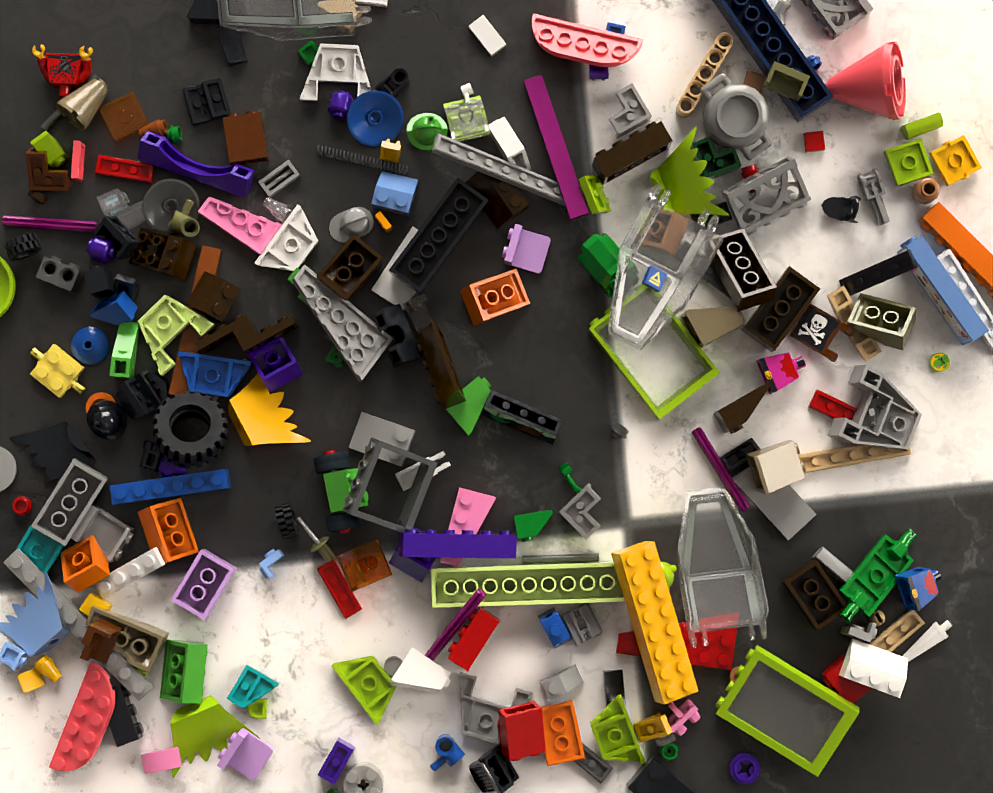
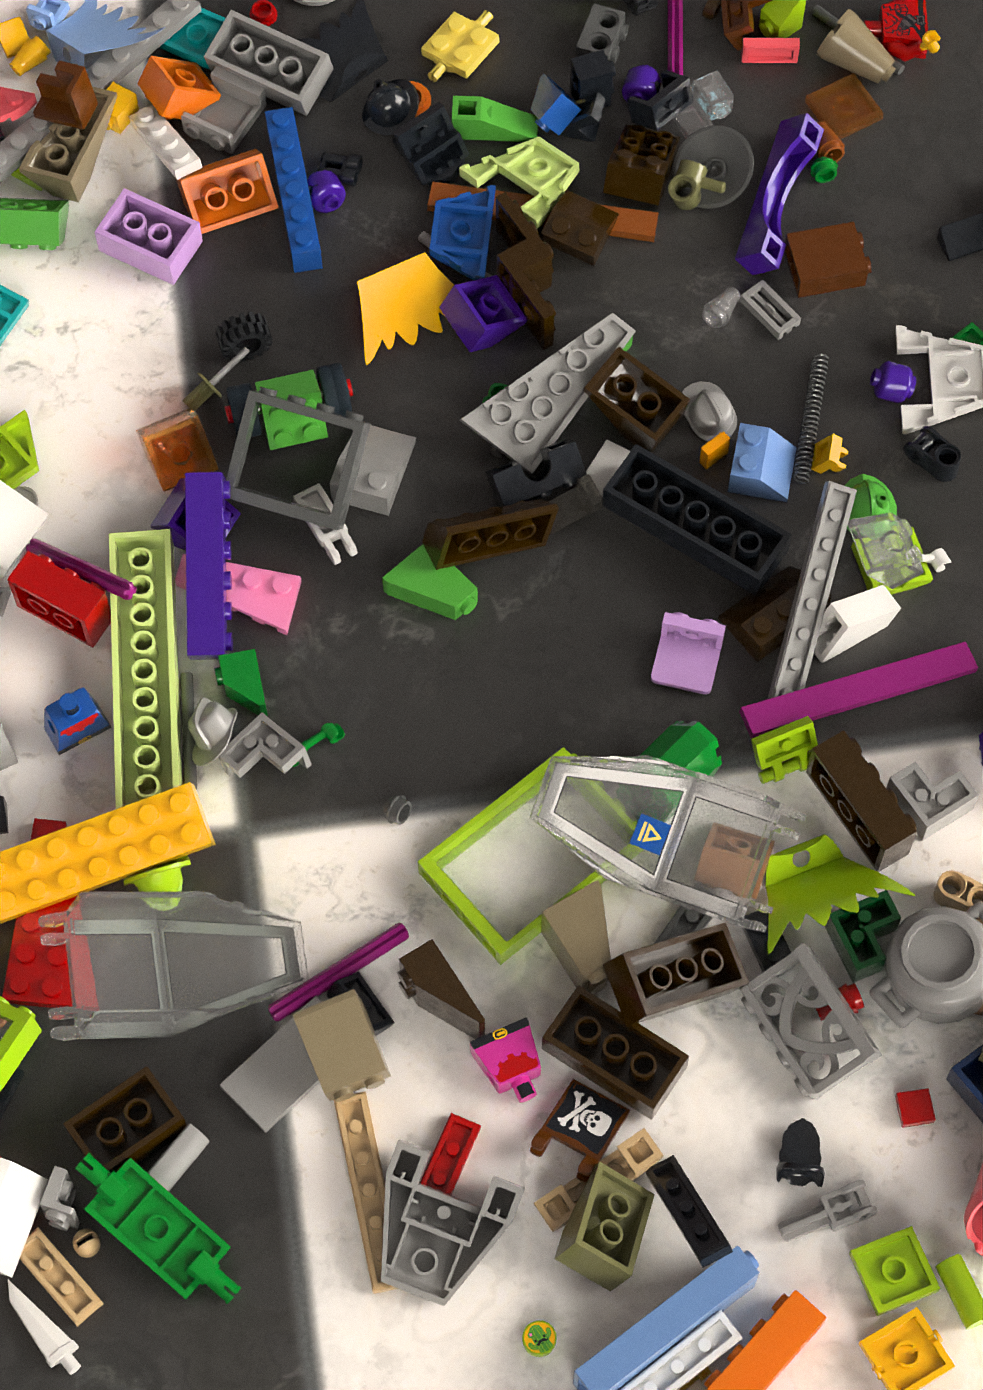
camera: 90 degrees right, 20 degrees down
blue dish [71,327,110,365] -> none
red tile [95,155,155,184] -> none
black tyre [152,391,228,469] -> none
black slope [182,78,231,126] -> none
bright pink wing [198,197,283,255] -> none
white wing [255,205,319,271] -> none
light blue bracket [259,549,285,579] -> none
red tile [317,559,362,619] -> none
blue hat [347,91,404,147] -> none
orange slope [460,269,530,326] -> none
black brick [482,390,563,445] -> none
light grey piece [561,603,603,646] -> none
blue torso [895,567,941,611] -> none
medium nougat head [912,178,940,204] -> none
none -> light grey piece [187,698,238,766]

